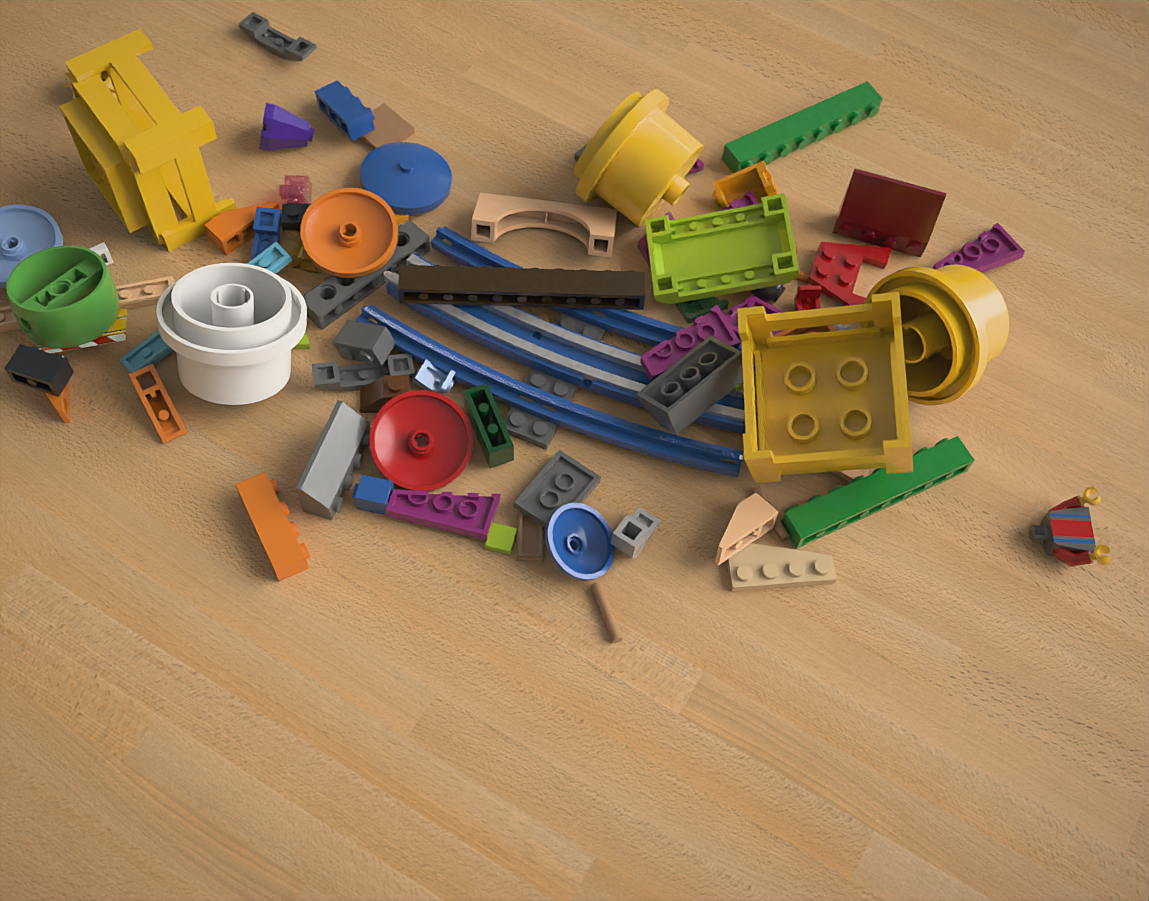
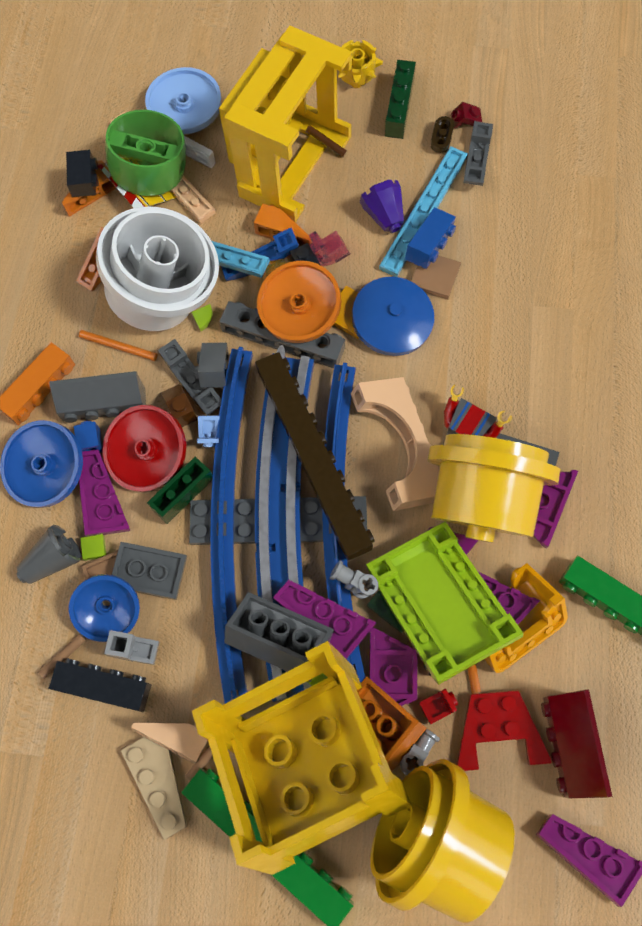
camera: 75 degrees right, 10 degrees up
none -> blue dish [0,420,83,508]
none -> dark grey cone [16,524,82,584]
none -> black brick [48,658,152,713]
none -> orange bar [79,330,158,361]
none -> light grey connector [330,560,378,599]
none -> medium azure tile [379,146,468,277]
none -> dark green brick [385,59,416,139]
none -> dark brown plate [431,116,454,153]
none -> torso [444,384,512,438]
none -> dark red bracket [451,101,482,129]

